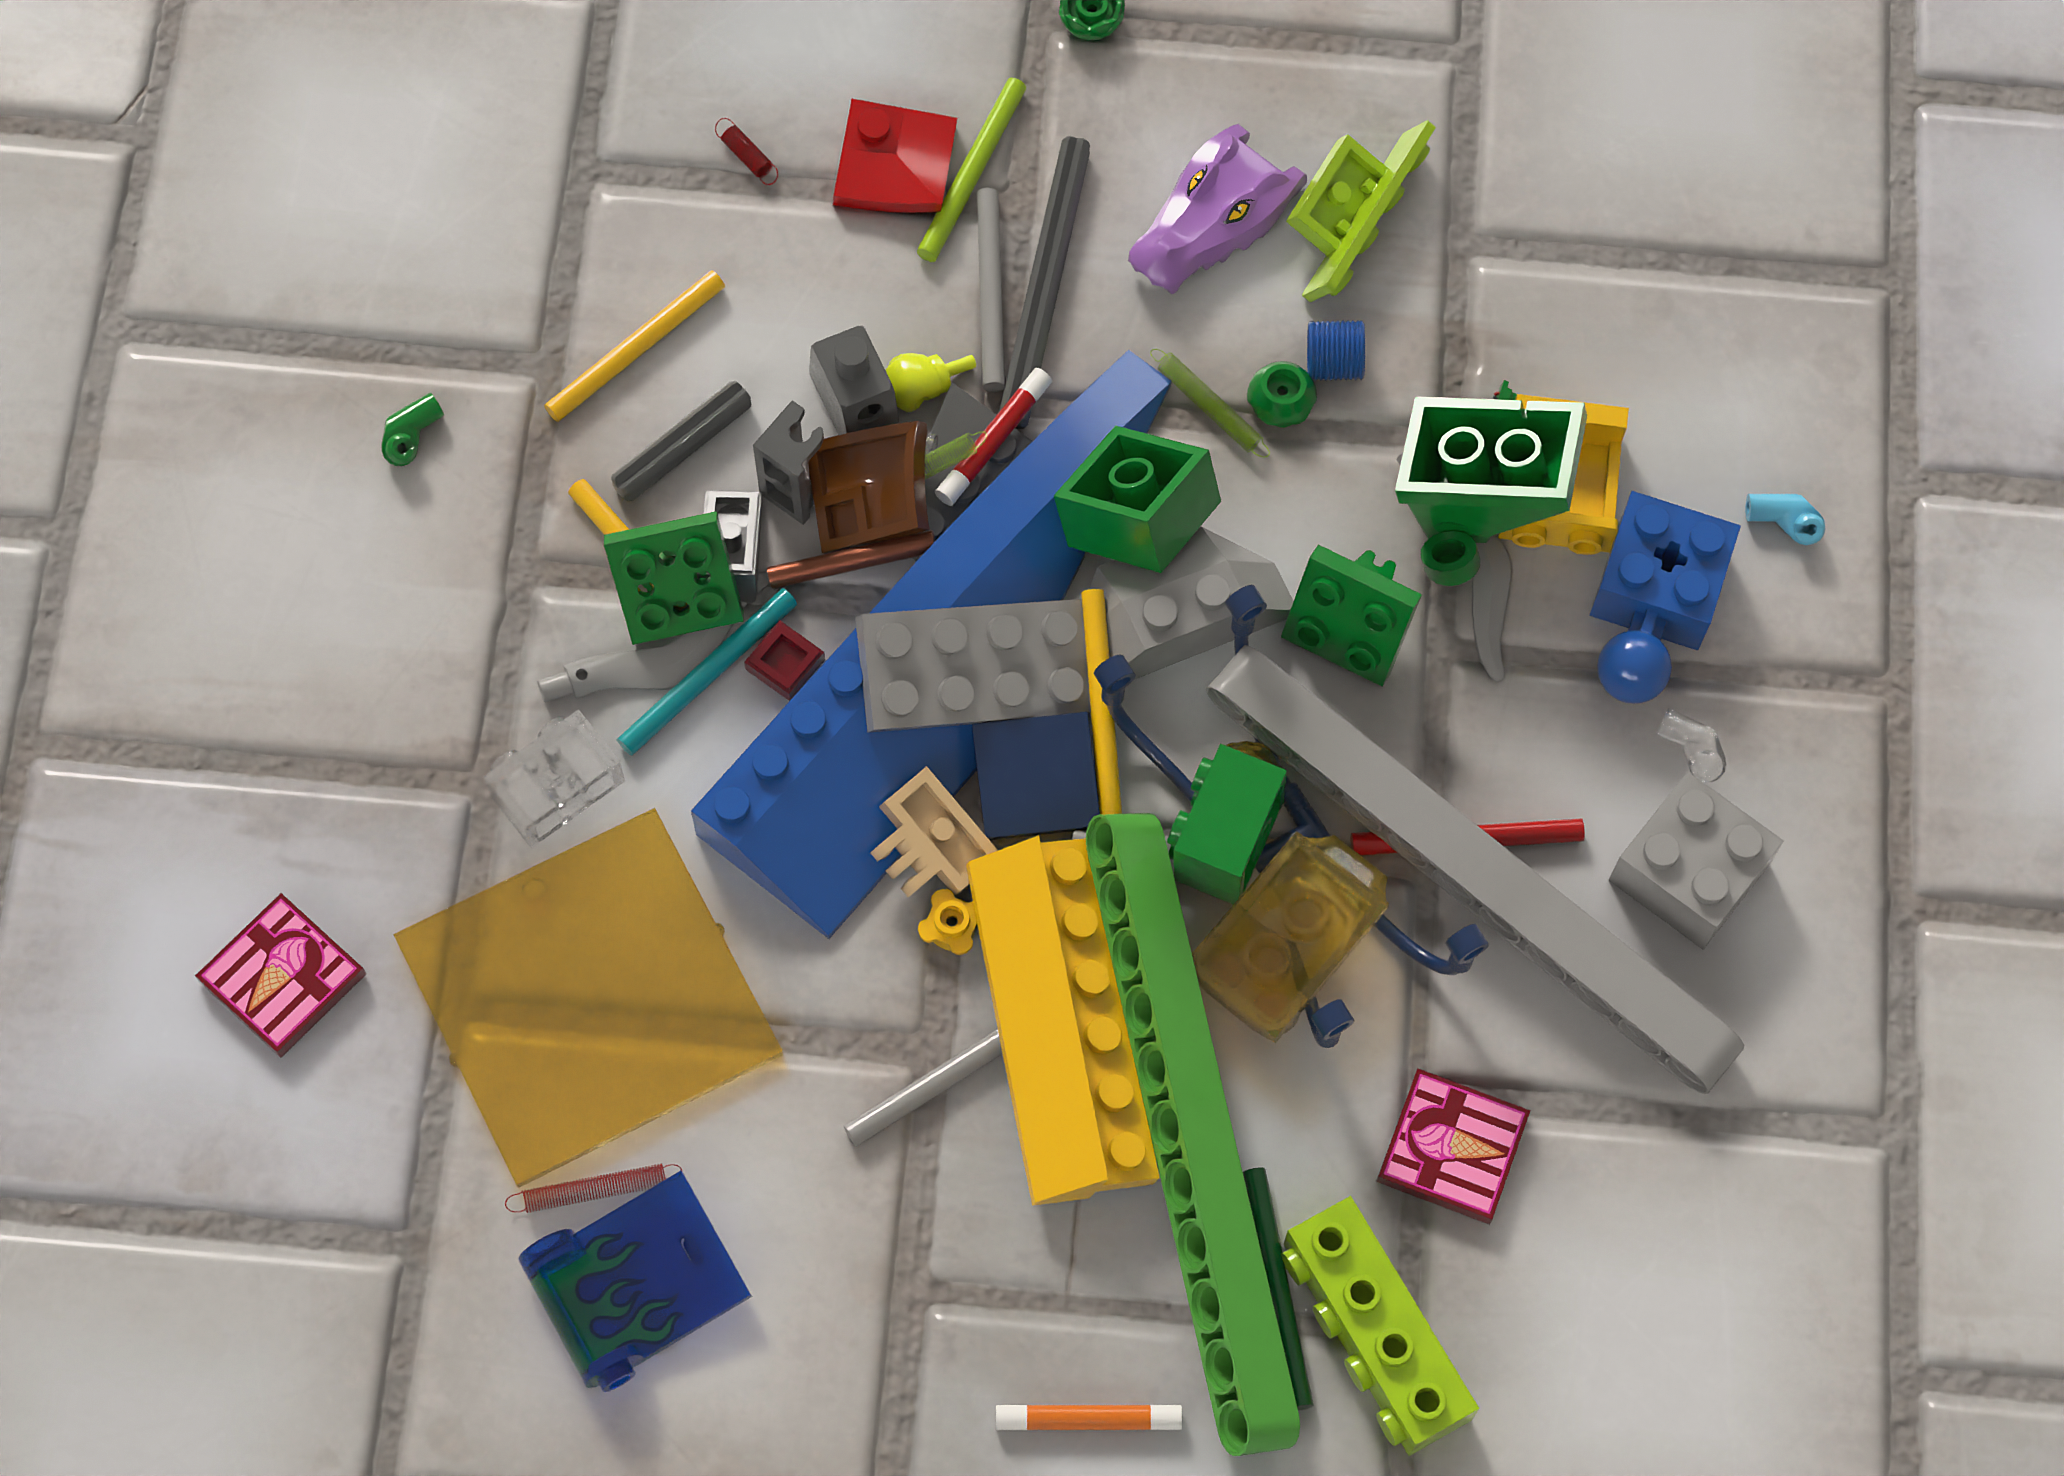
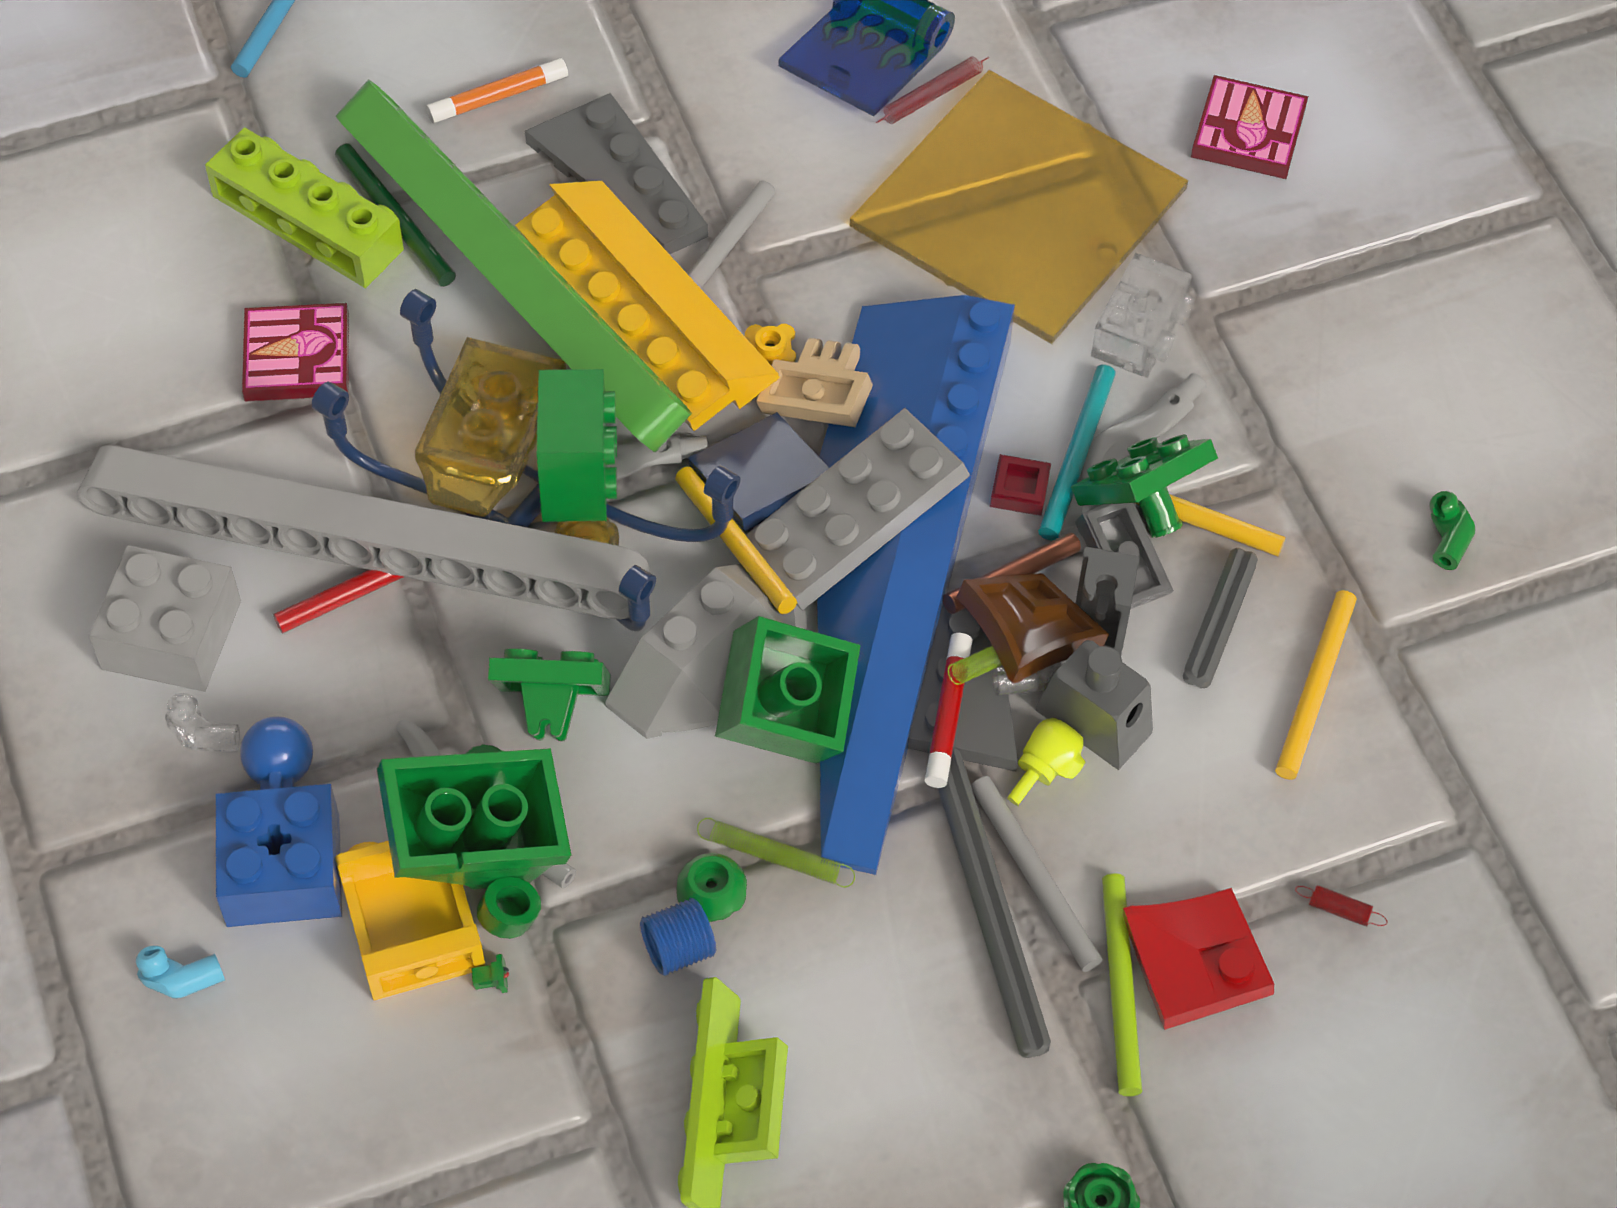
camera: 155 degrees right, 10 degrees down
medium lavender animal [1128,124,1307,294] -> none
none -> dark grey wing [525,93,708,254]

